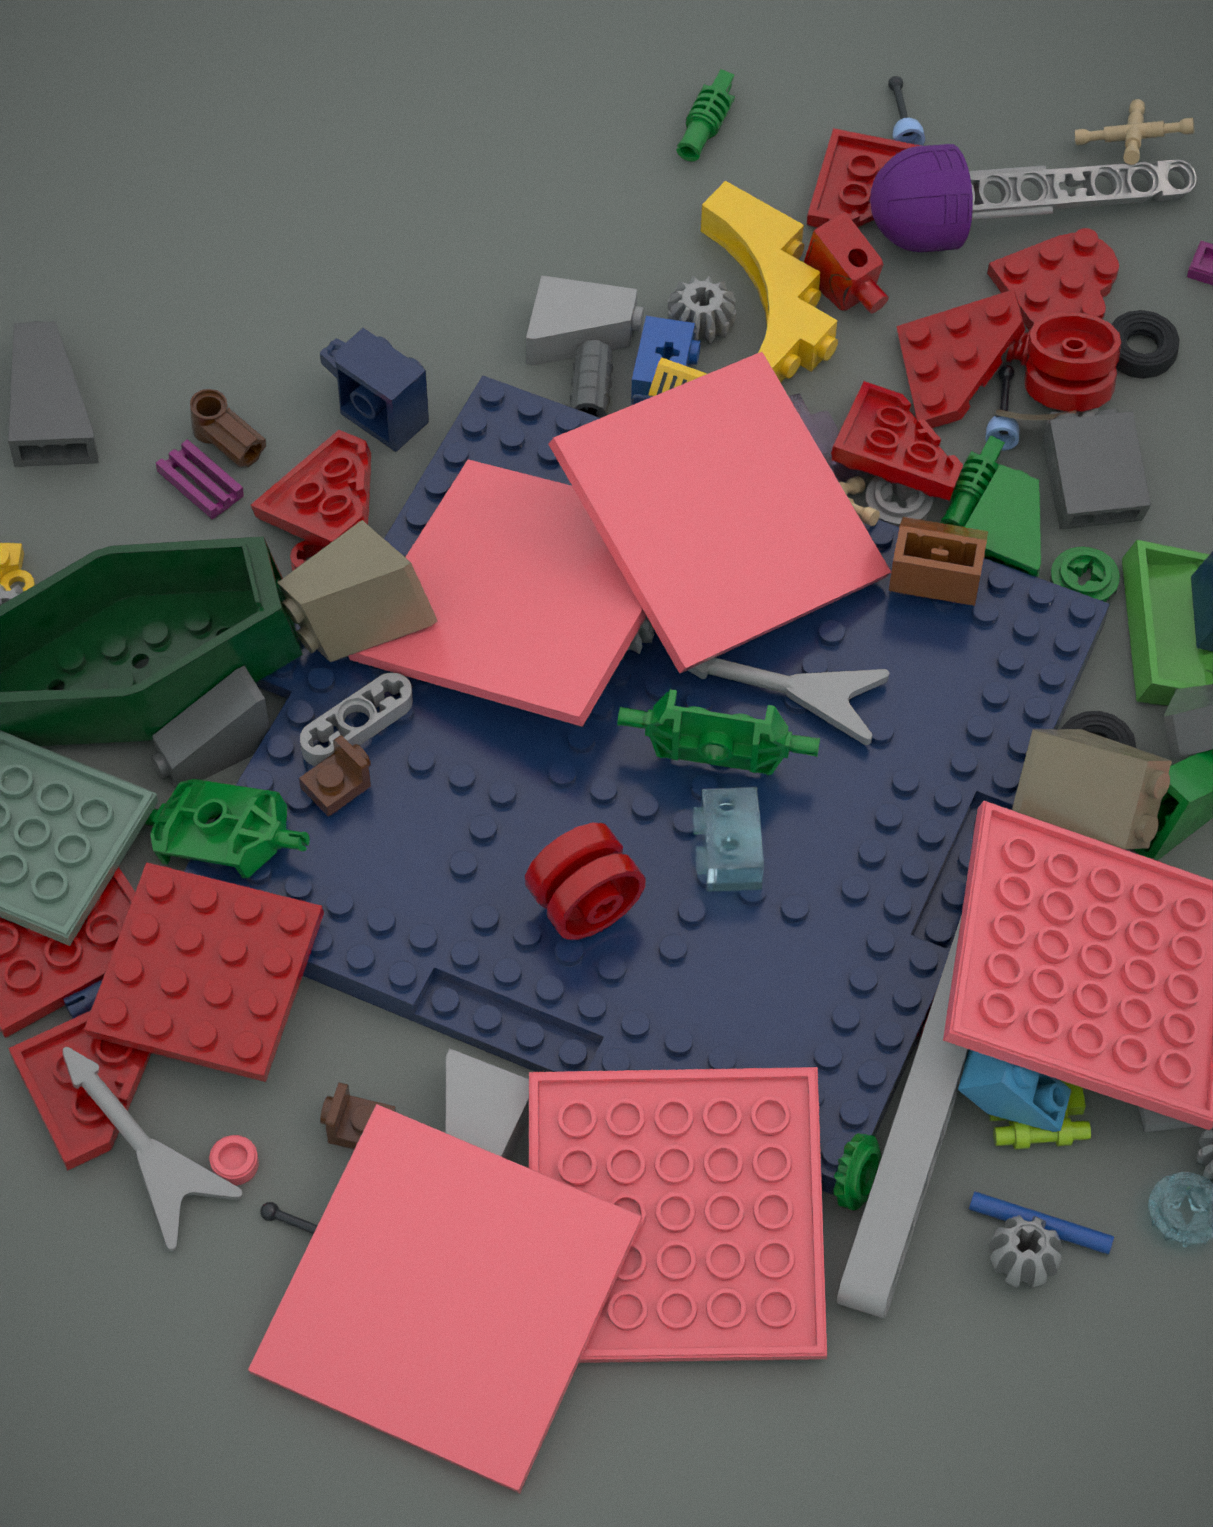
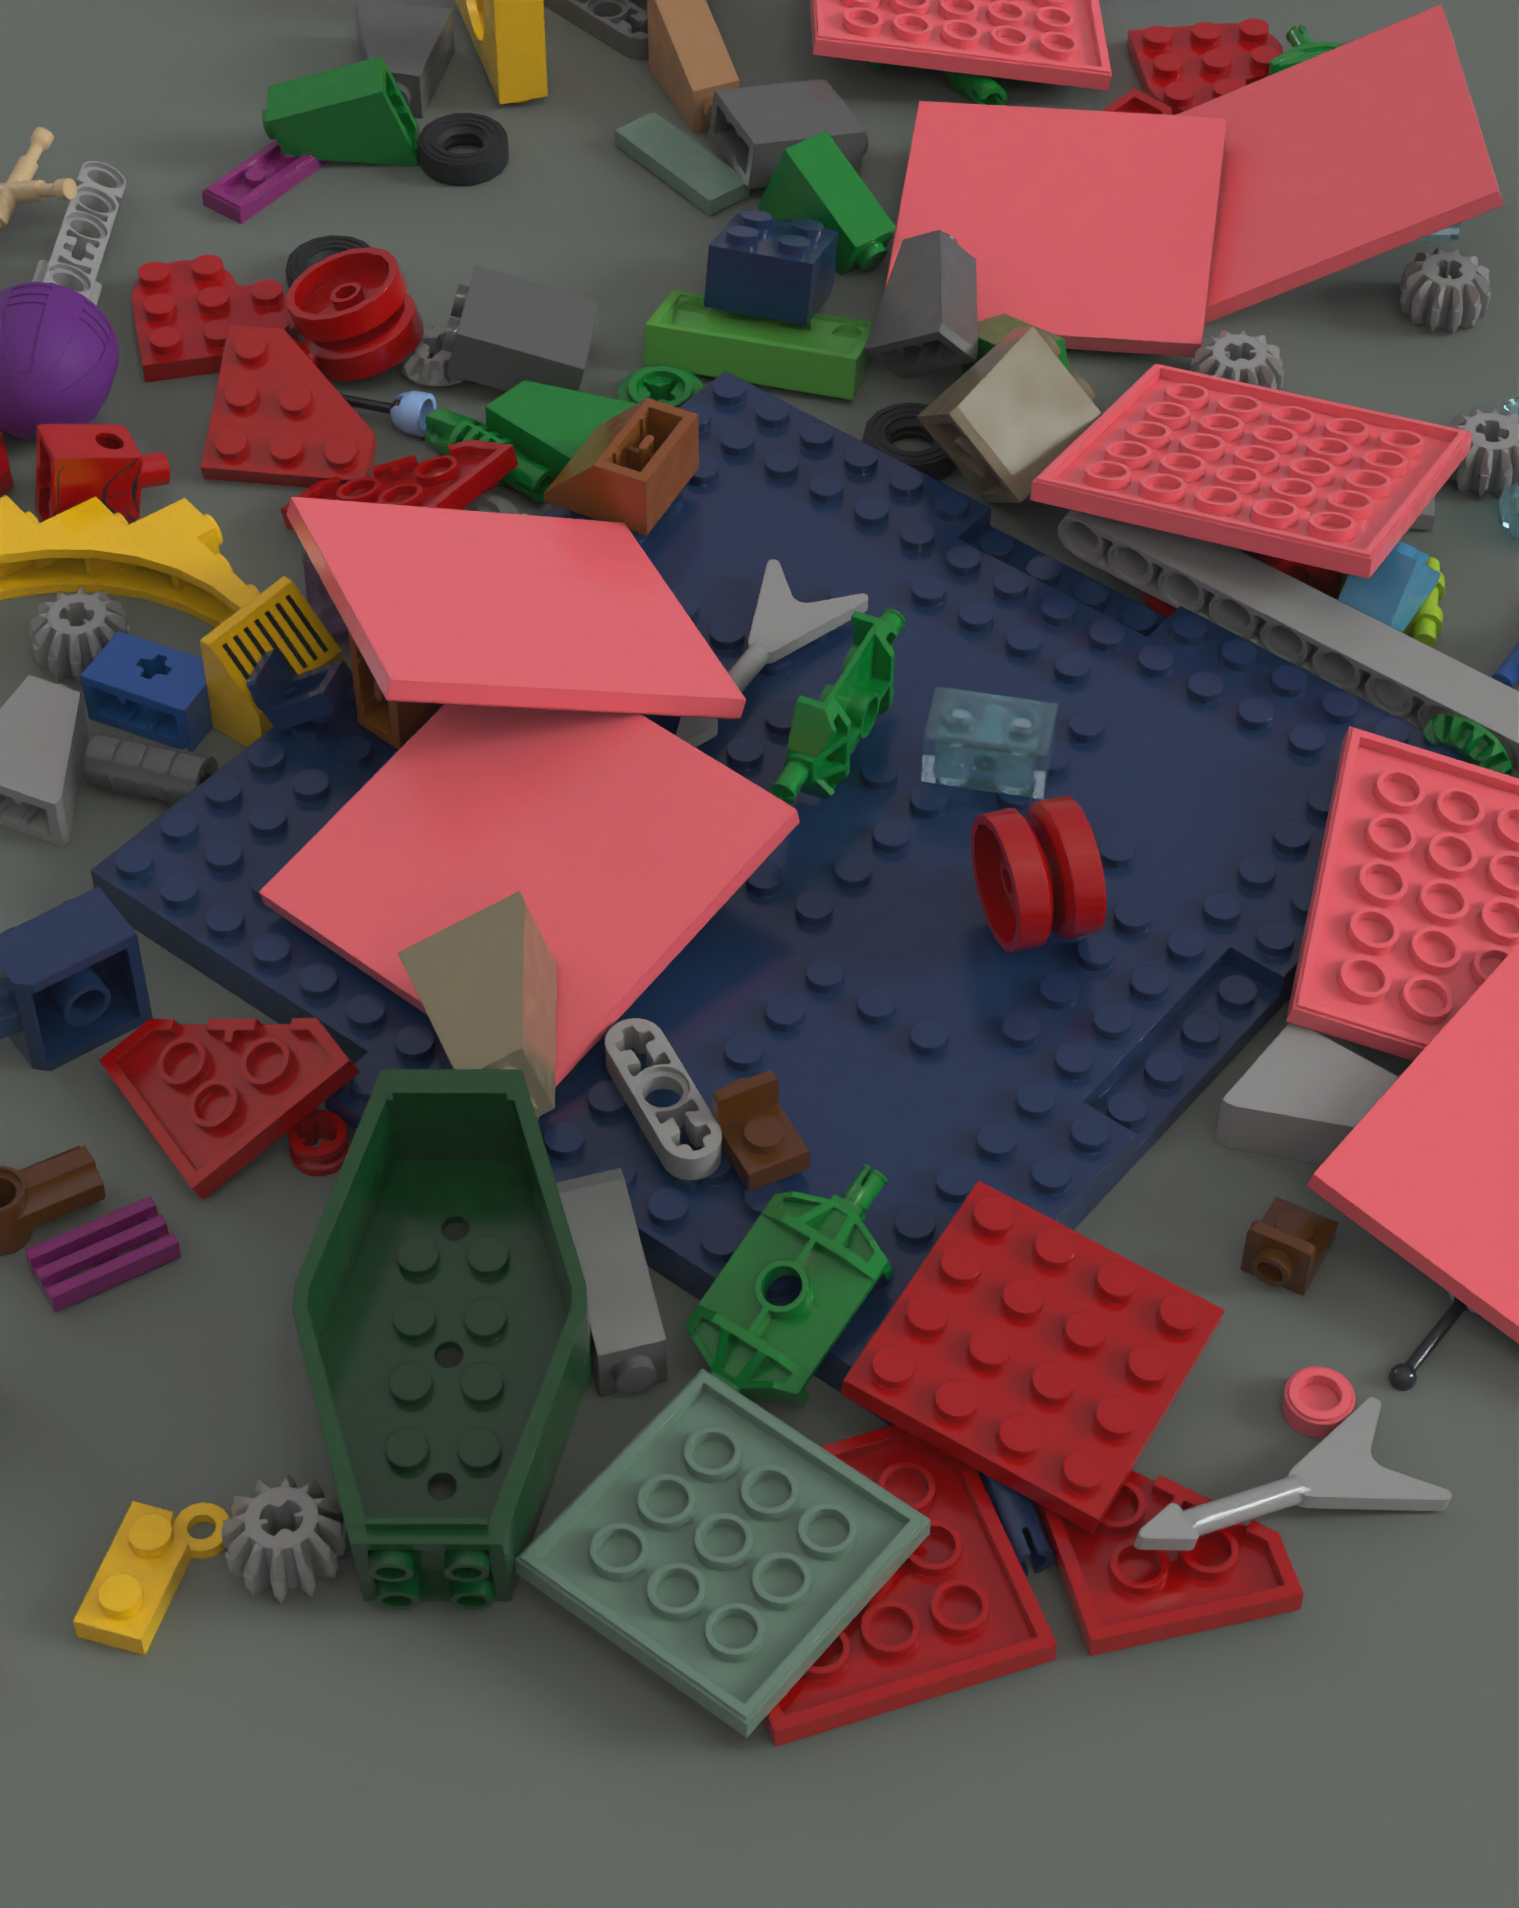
camera: 75 degrees left, 10 degrees down
dark tan sticker [995,409,1077,420] -> none

